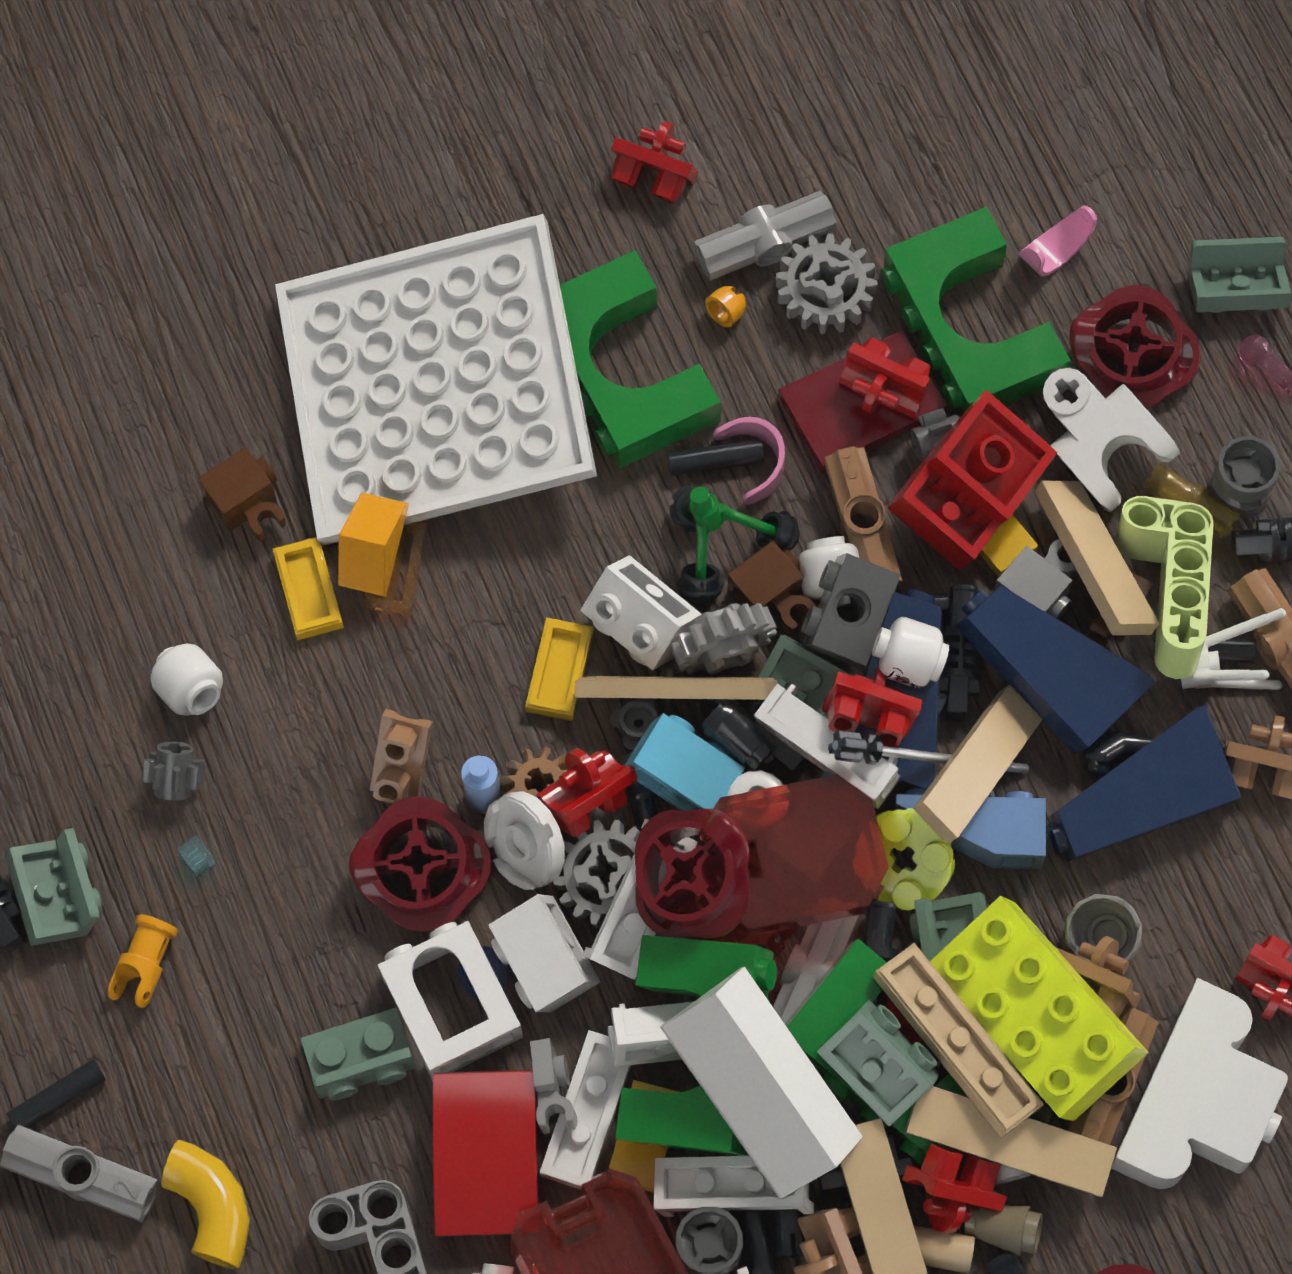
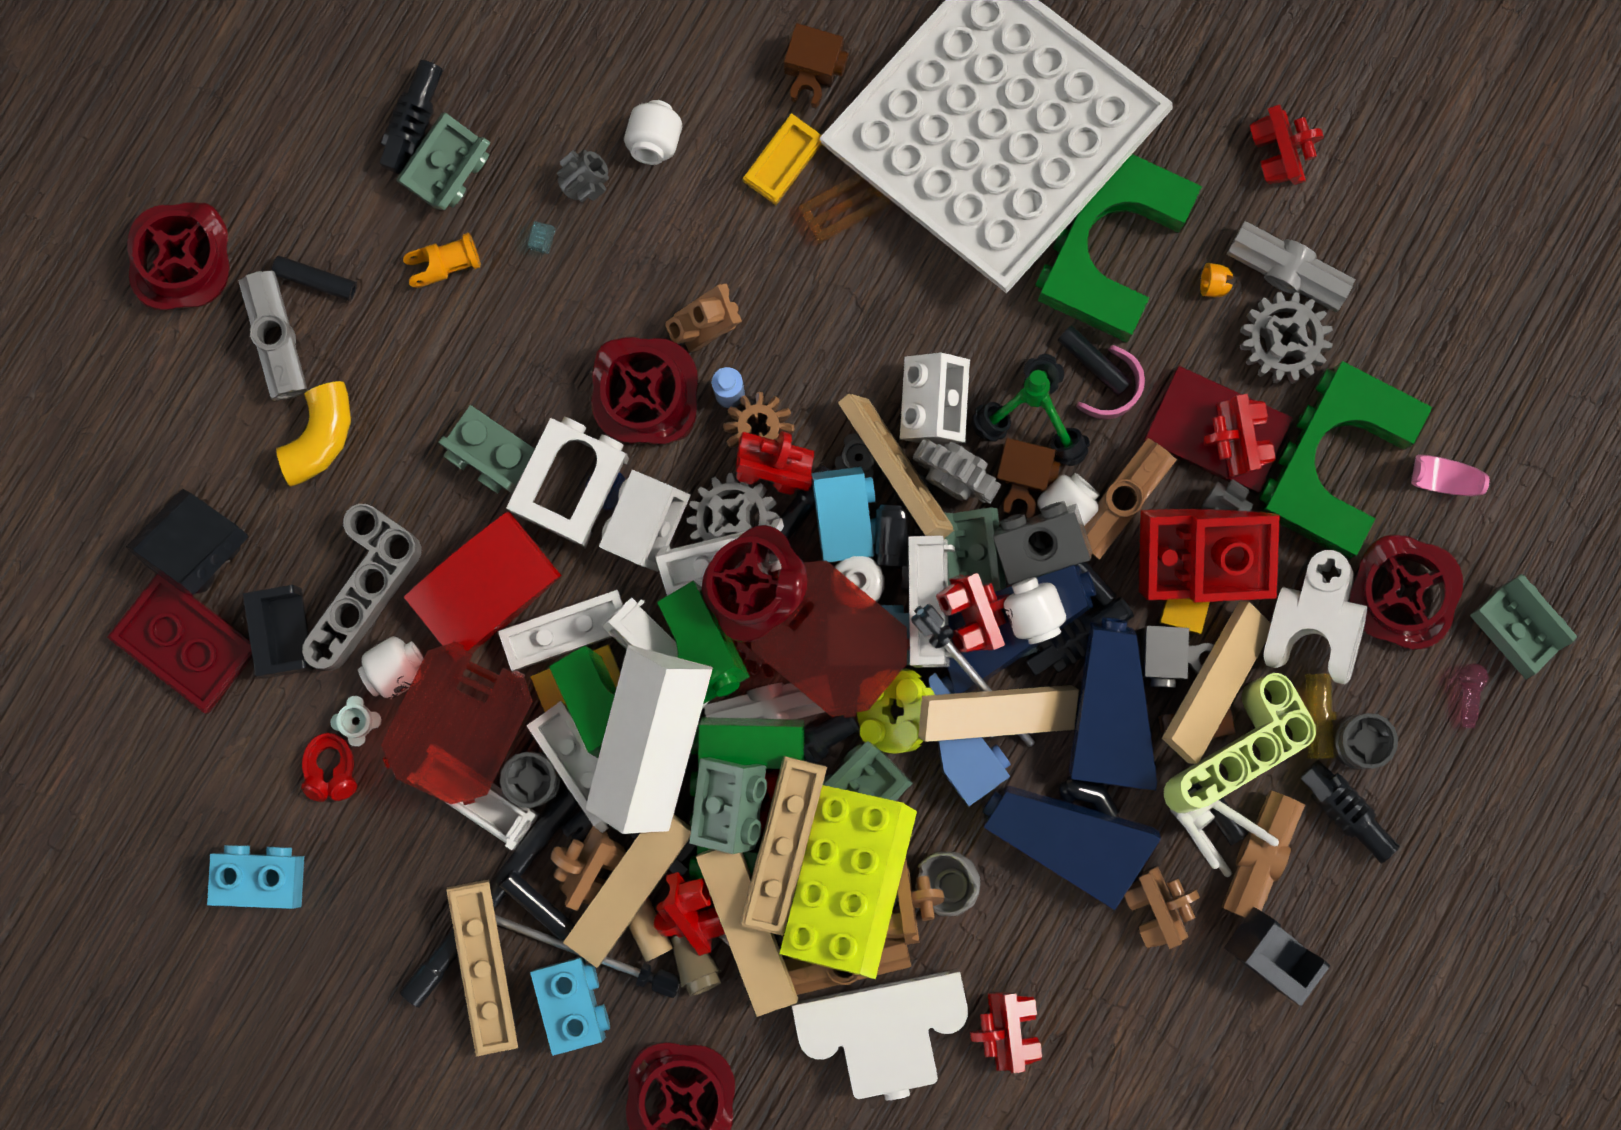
camera: 55 degrees right, 15 degrees up
light orange slope [338,492,409,597] -> none
white tile [484,791,565,890] -> none
yellow tile [525,617,594,721] -> none
light grey plate [530,1038,577,1134] -> none

